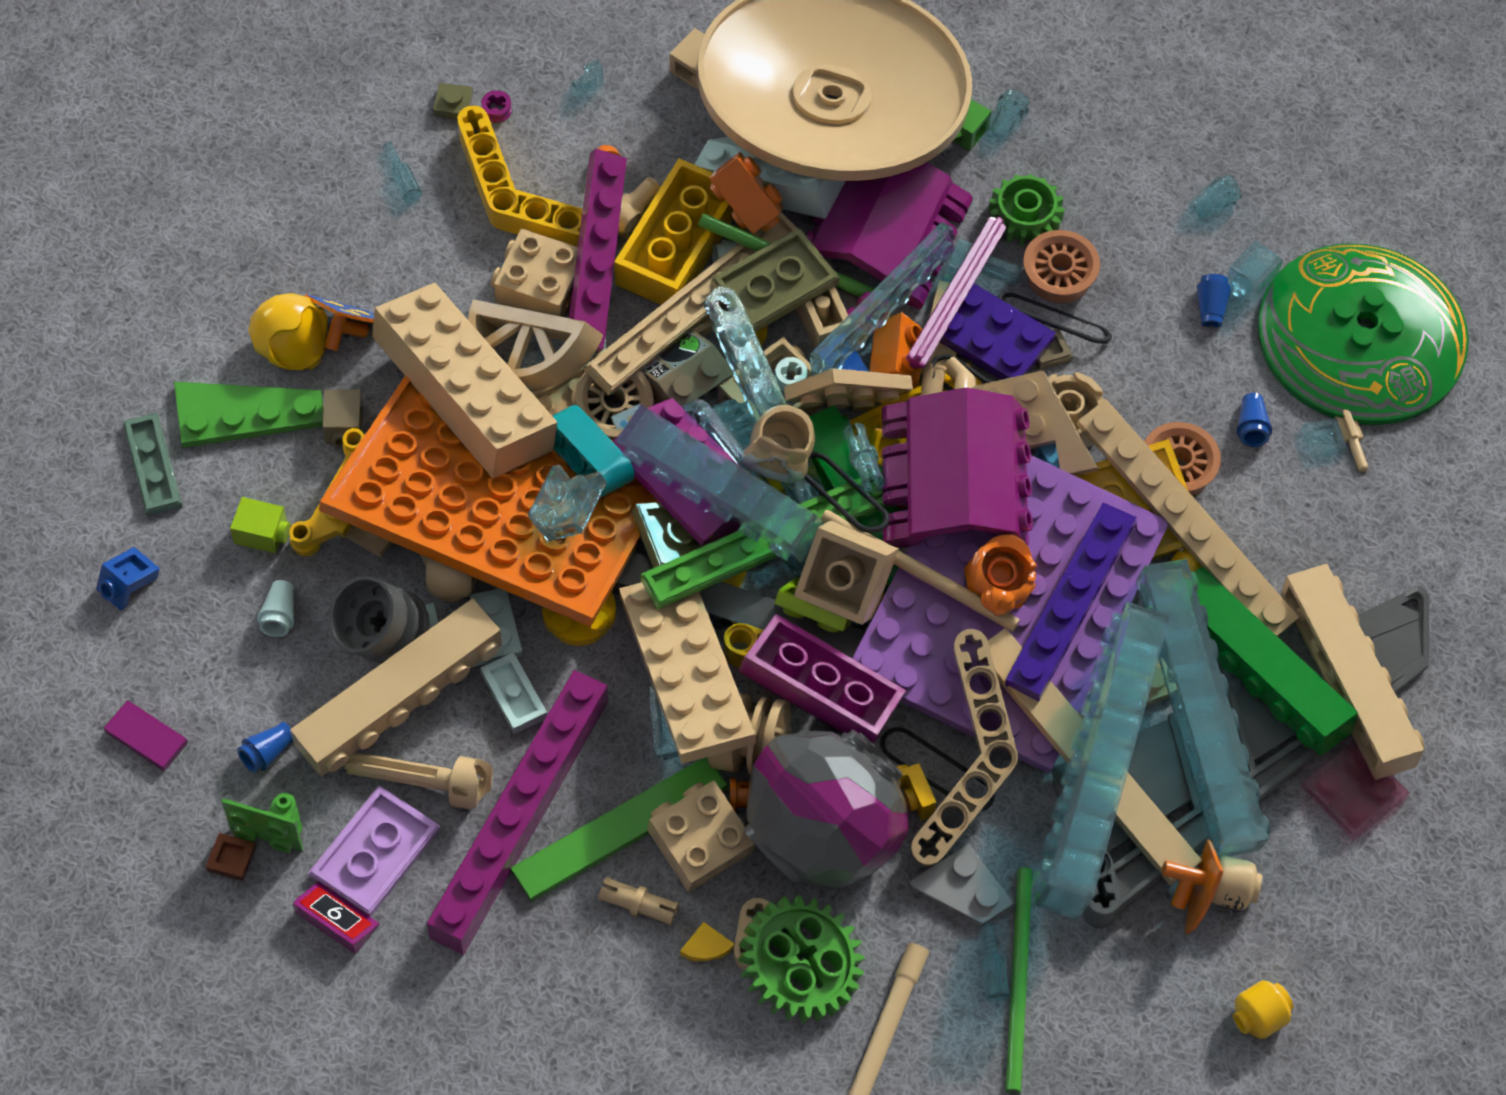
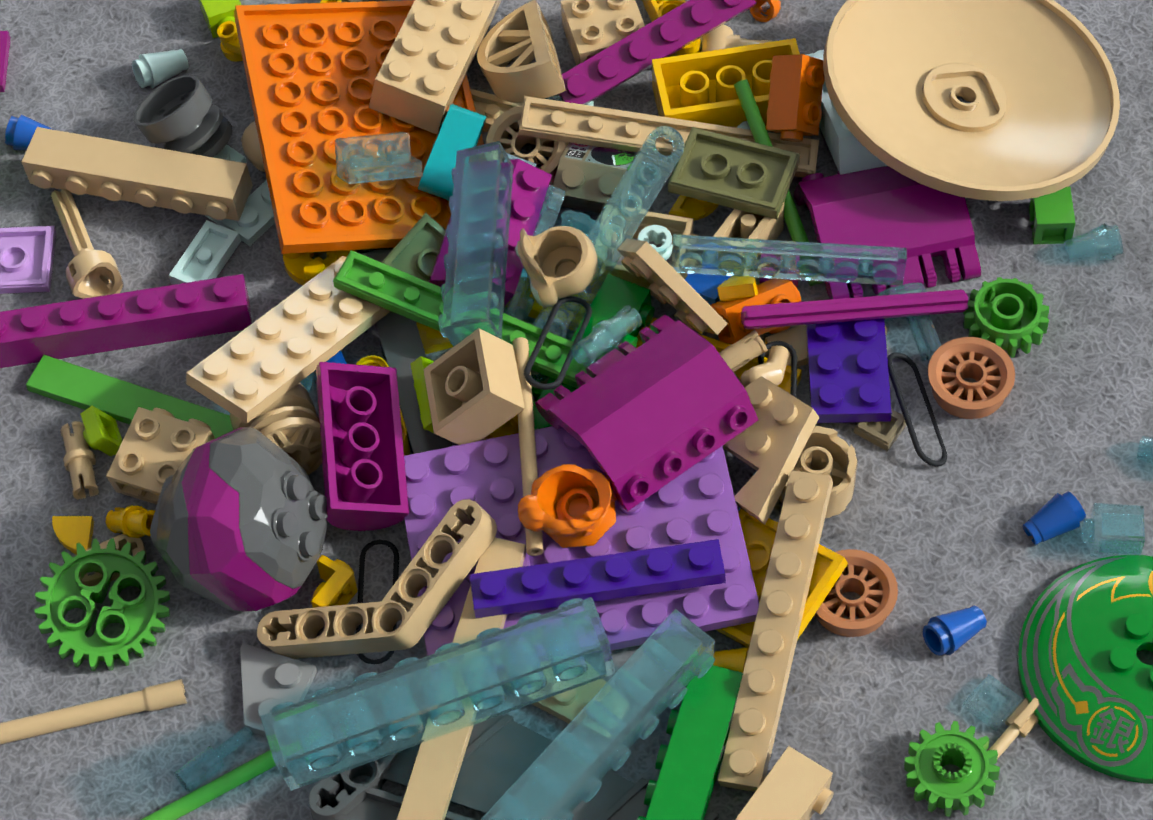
camera: 60 degrees right, 5 degrees down
none -> lime plate [80,405,122,456]
none -> yellow pin [105,505,155,538]
none -> yellow tile [717,276,758,301]
none -> bright green gear [904,721,1000,817]

